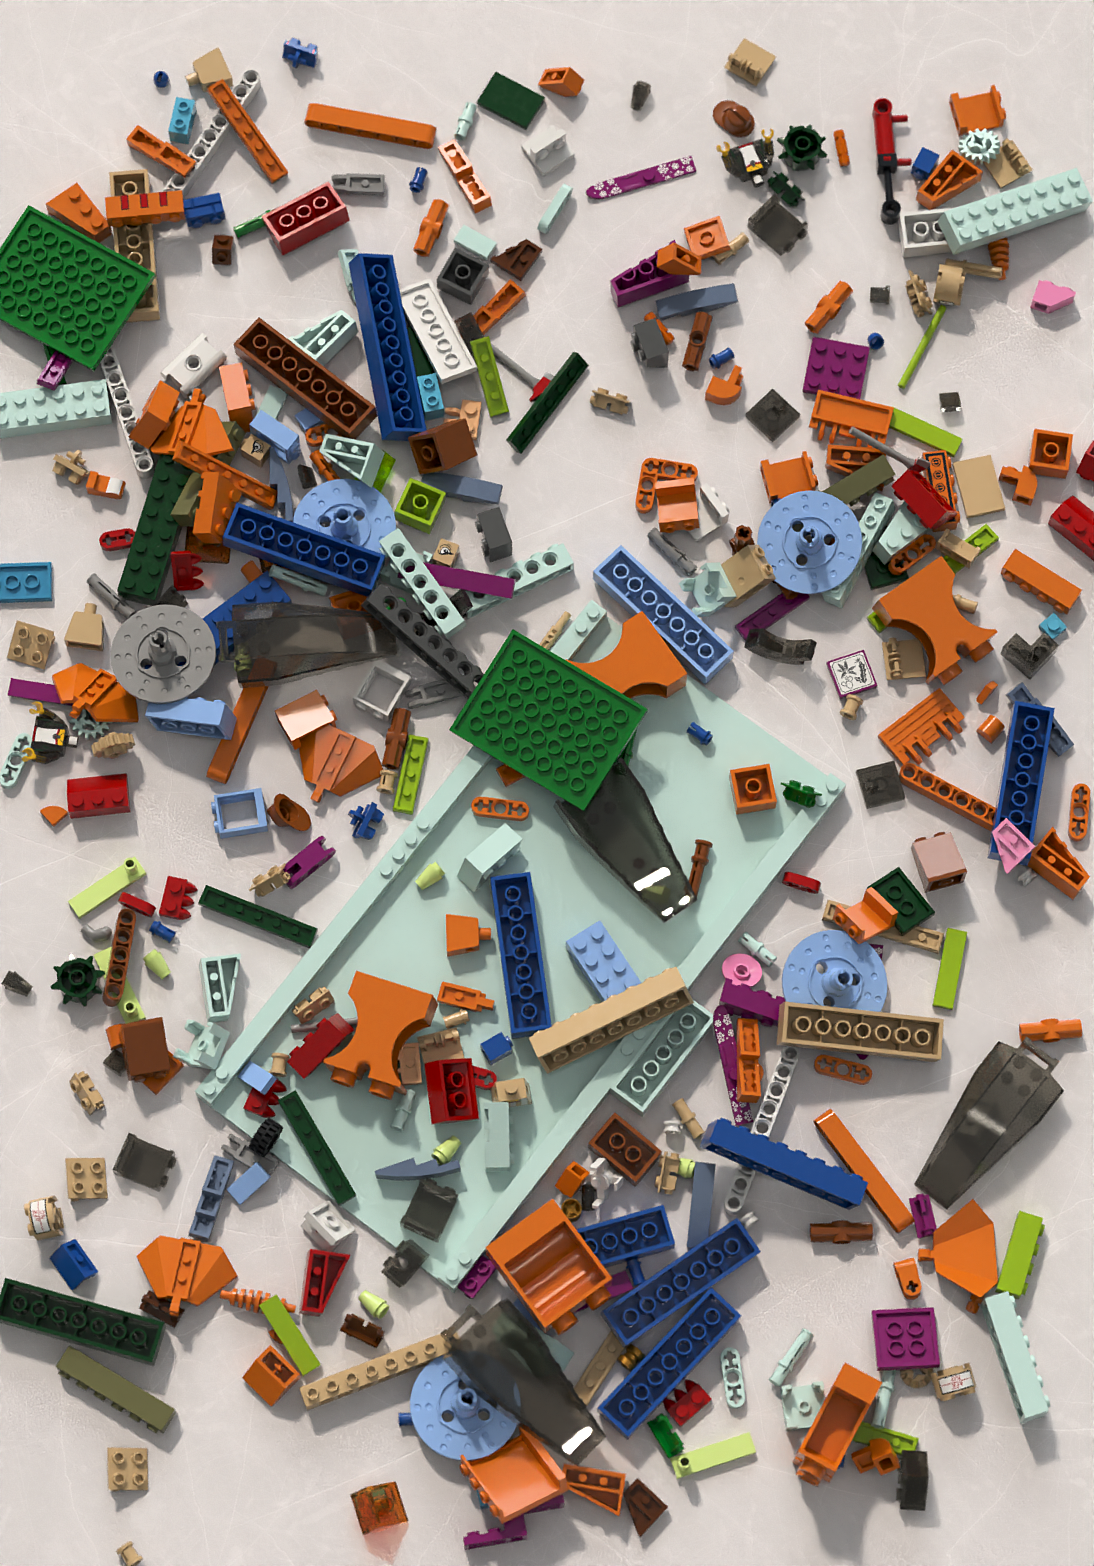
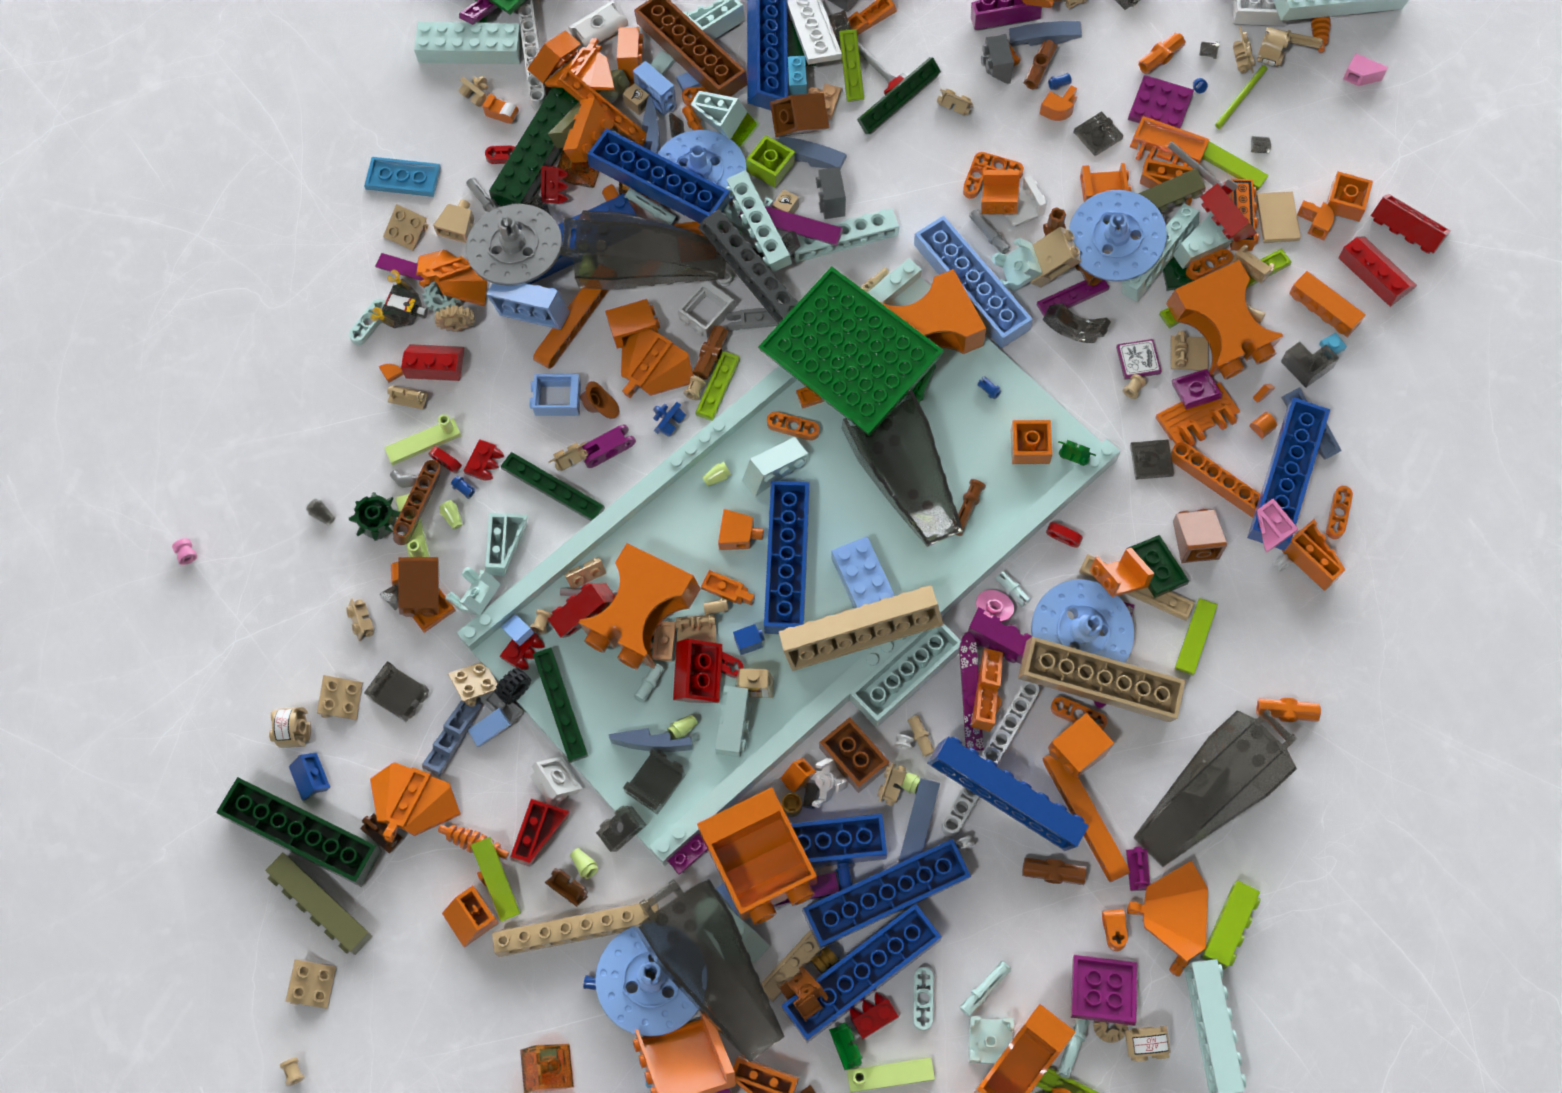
camera: 15 degrees right, 5 degrees down
none -> tan hinge [387,386,428,410]
none -> tan hinge [448,662,498,707]
none -> dark orange piece [777,966,828,1021]
none -> orange slope [1048,713,1114,778]
none -> magenta tile [1172,369,1222,410]

